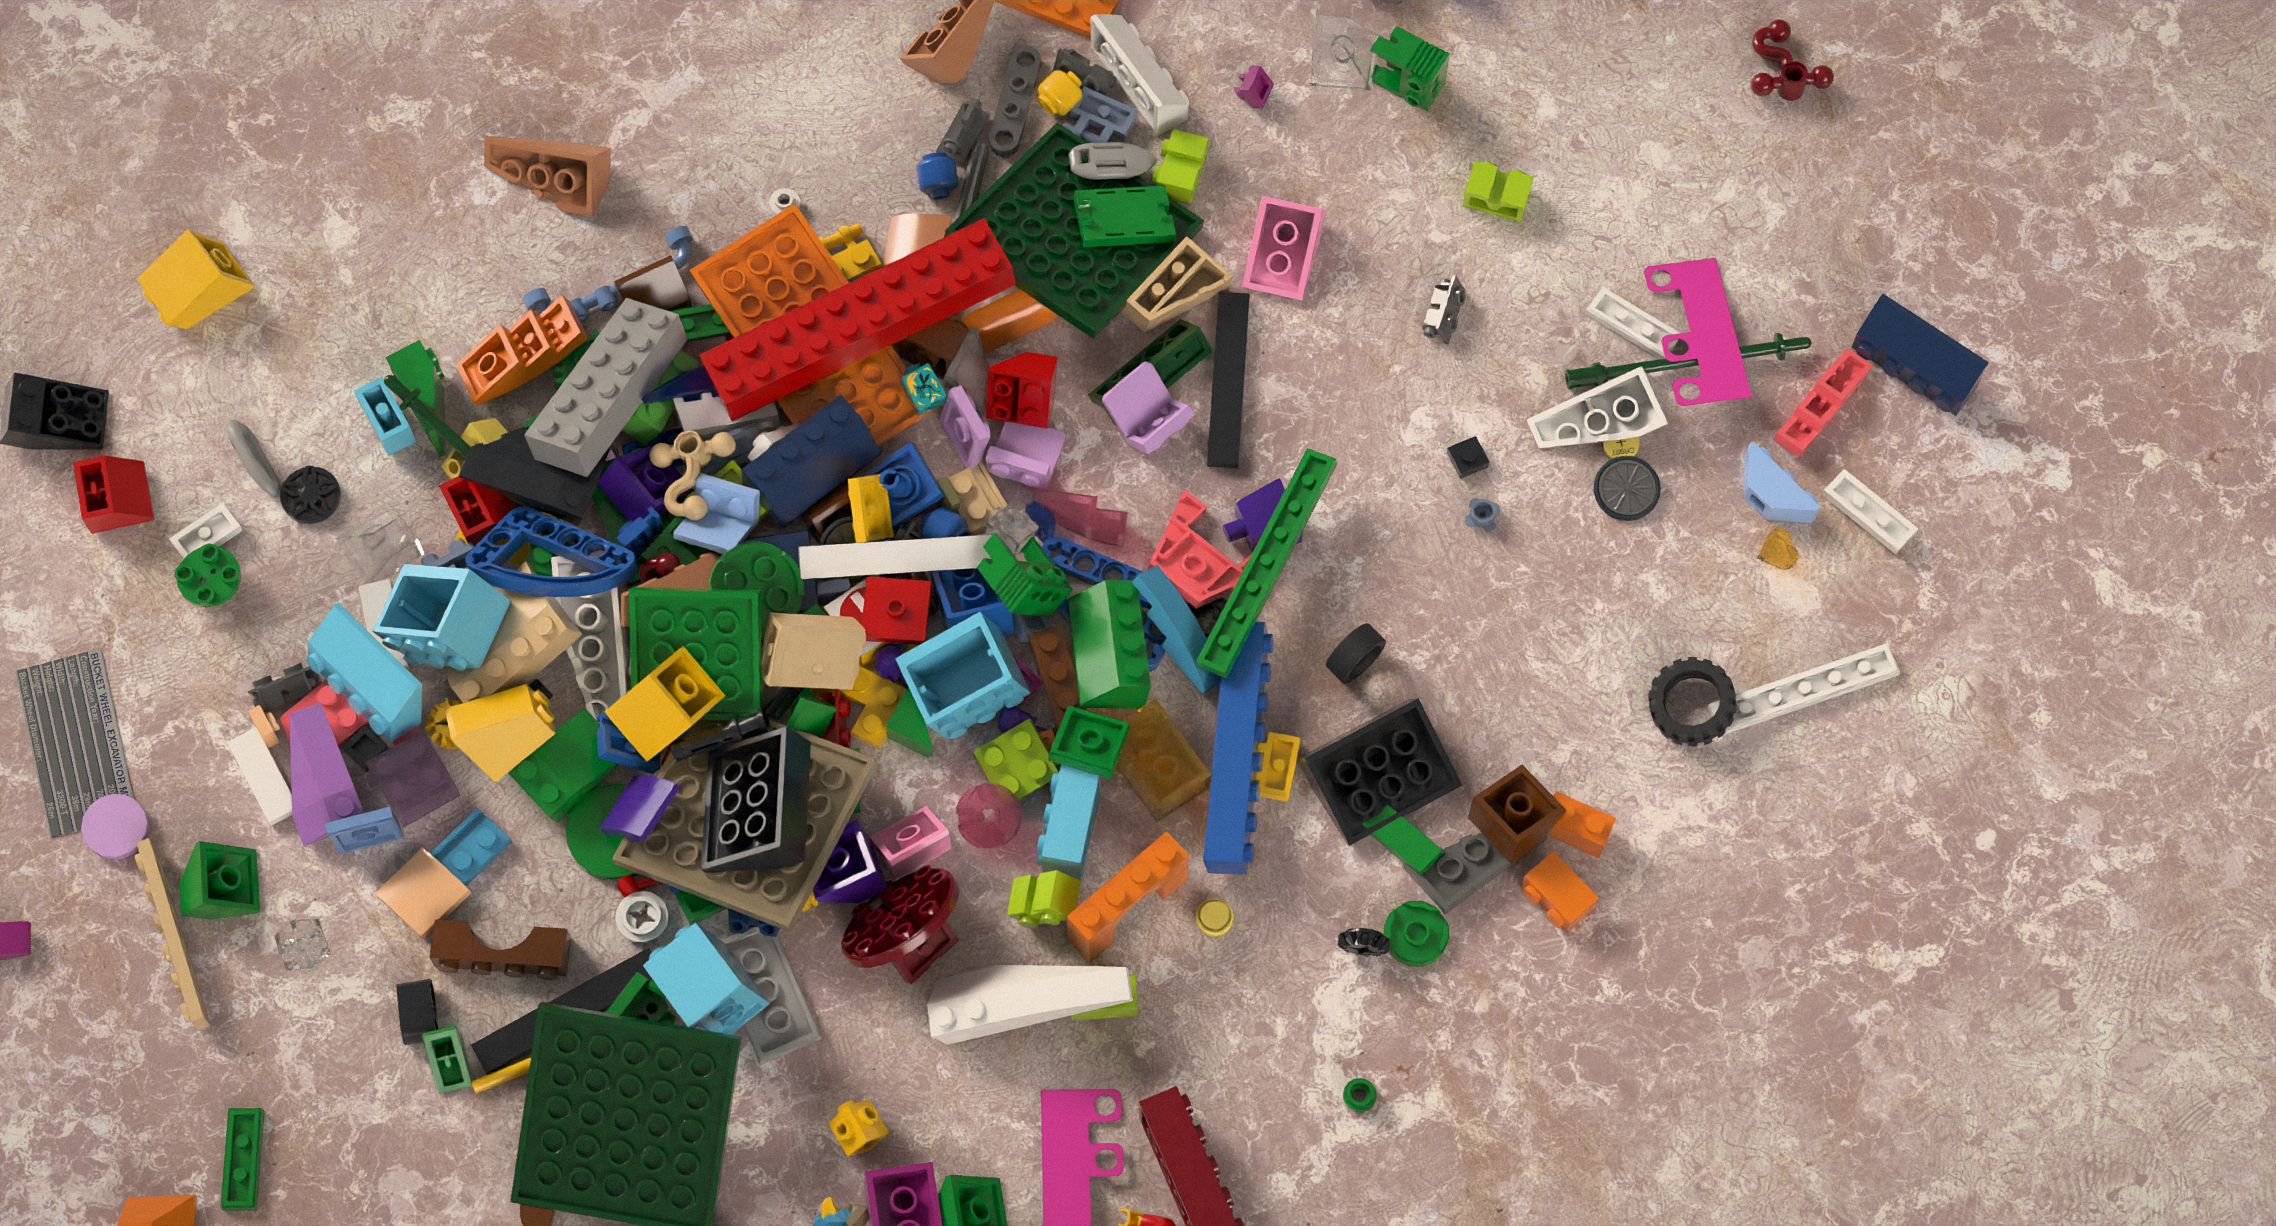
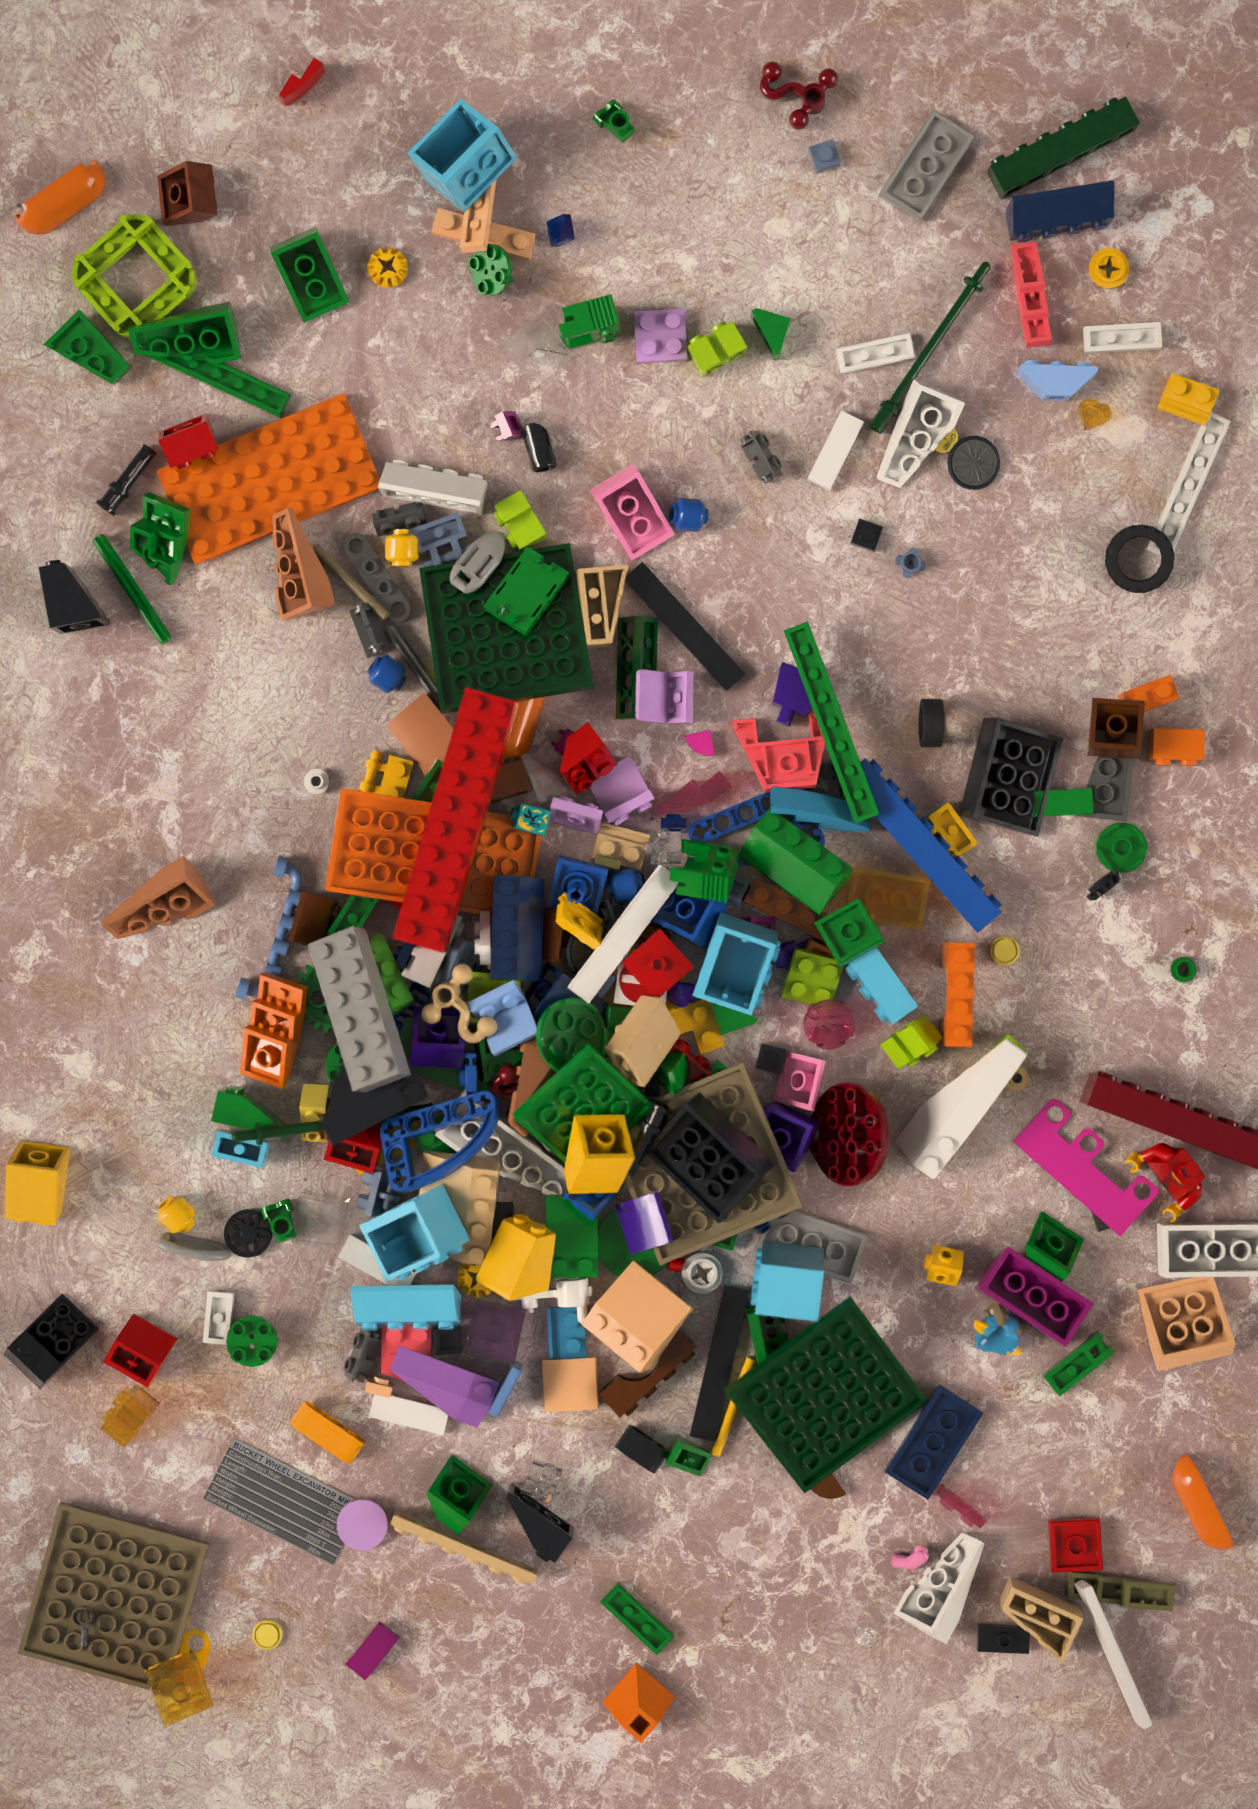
camera: 45 degrees left, 20 degrees up
clear blue slope [641,365,713,404] -> none
dark pink piece [1644,258,1752,406] -> none
none -> clear yellow brick [100,1384,160,1448]
none -> yellow head [157,1195,196,1234]
none -> green plate [261,1199,296,1243]
none -> light orange beam [290,1401,366,1464]
none -> dark tan bar [313,544,390,620]
none -> white piece [501,1277,593,1324]
none -> black slope [506,1483,574,1563]
none -> black arm [524,423,556,473]
none -> light nougat slope [581,1261,693,1373]
none -> lavender plate [634,309,687,364]
none -> blue head [669,498,709,532]
none -> dark pink tile [685,730,715,756]
none -> green slope [751,308,791,361]
none -> black plate [755,1043,786,1075]
none -> white tile [807,410,864,491]
none -> sand blue plate [808,139,841,174]
none -> light grey tile [878,109,976,223]
none -> dark green brick [987,96,1140,199]
none -> tan plate [1006,1066,1029,1091]
none -> yellow gear [1088,248,1129,290]
none -> yellow plate [1158,373,1220,426]

